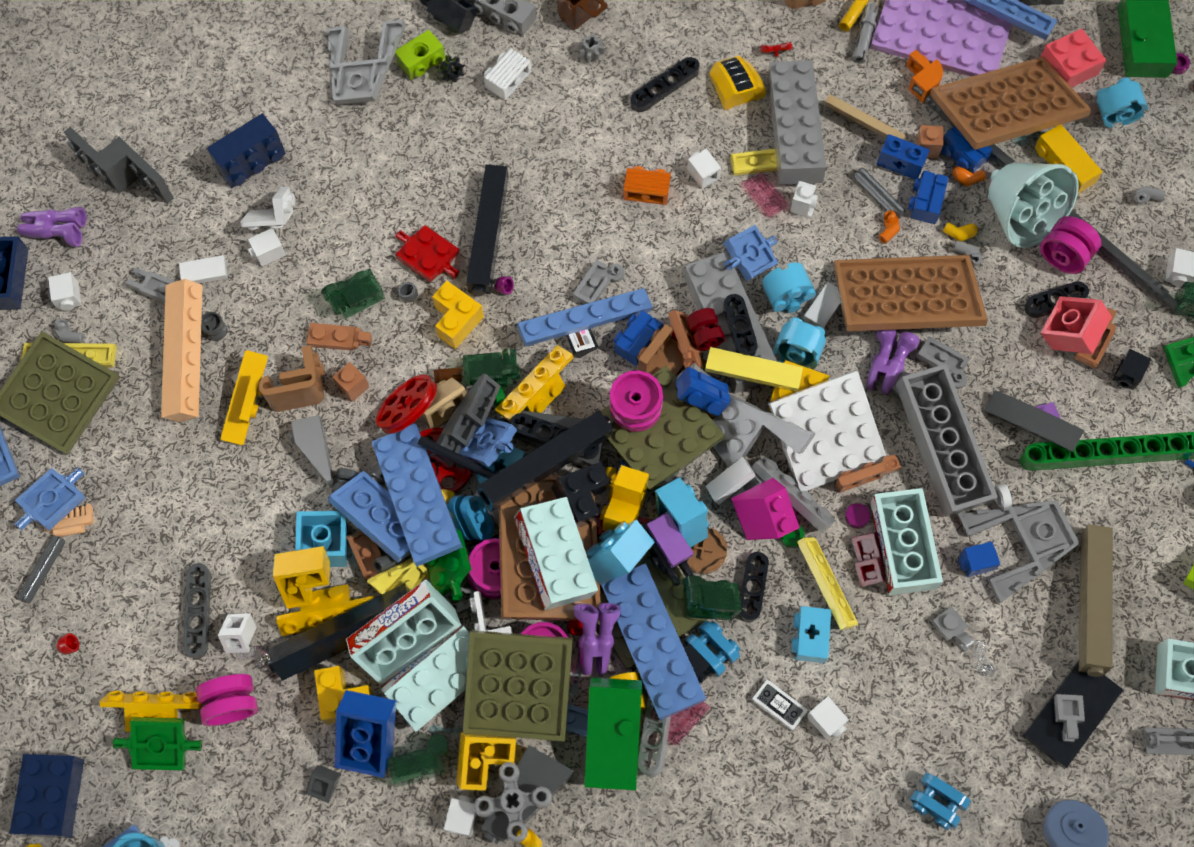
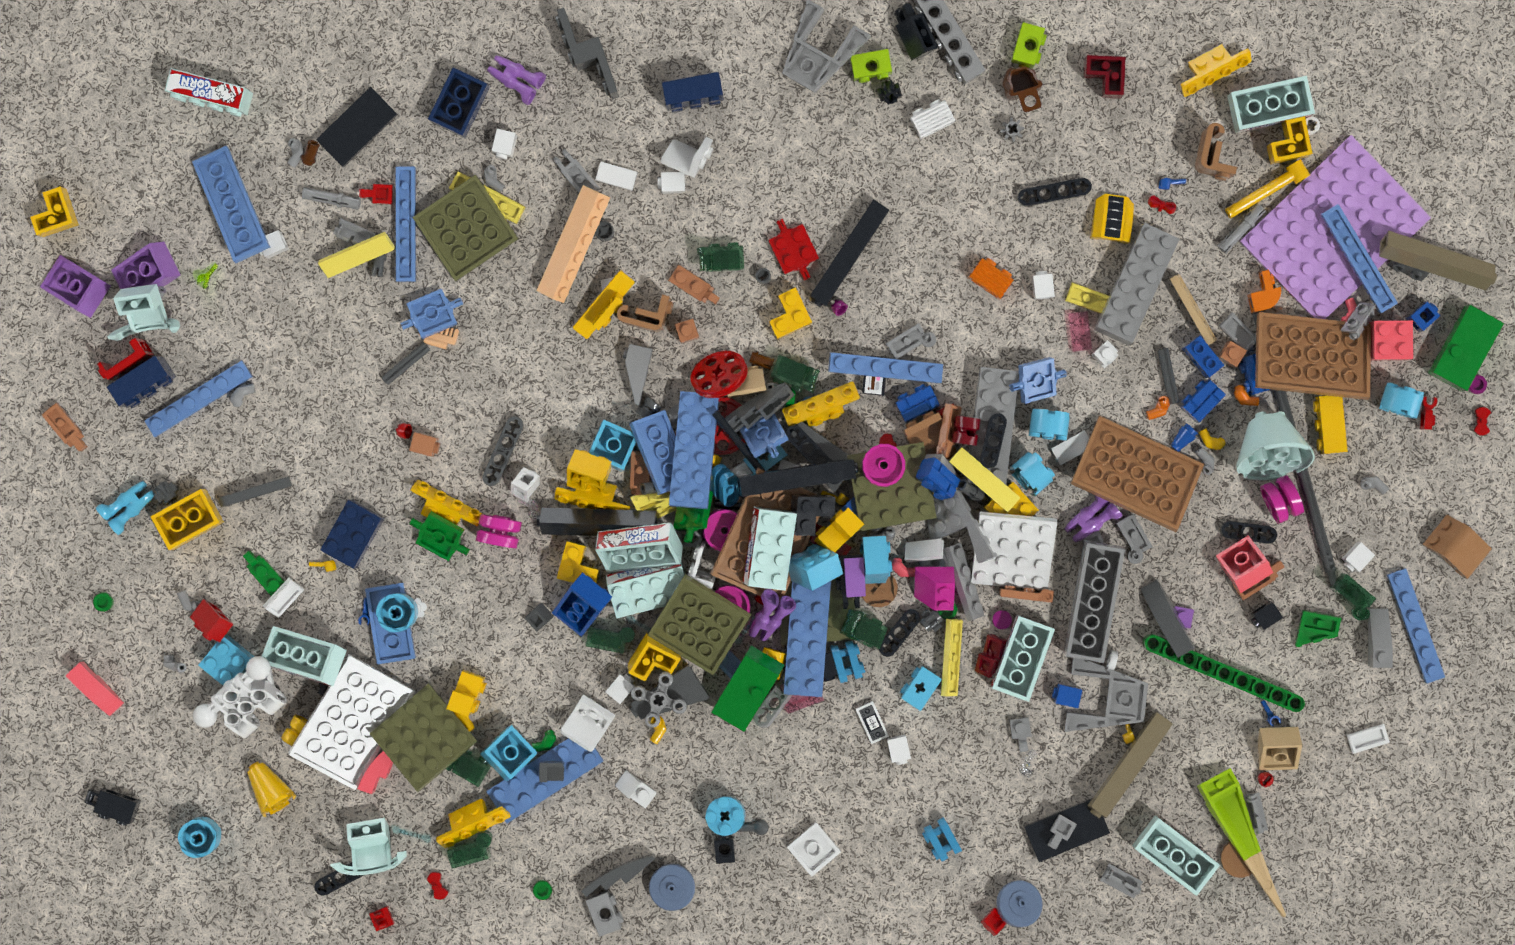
camera: 25 degrees right, 20 degrees up
none -> nougat brick [409,432,441,457]
none -> coral arm [892,557,915,577]
none -> dark grey gear [920,609,943,632]
none -> dark grey pin [957,479,990,505]
none -> yellow hand [1122,724,1135,744]
none -> blue hand [1158,178,1186,190]
none -> blue cone [1170,423,1198,452]
none -> light grey tile [1218,312,1256,353]
none -> coral arm [1341,297,1357,322]
none -> light grey hinge [1341,302,1376,340]
none -> blue brick [1406,301,1440,332]
none -> red plate [1420,397,1438,430]

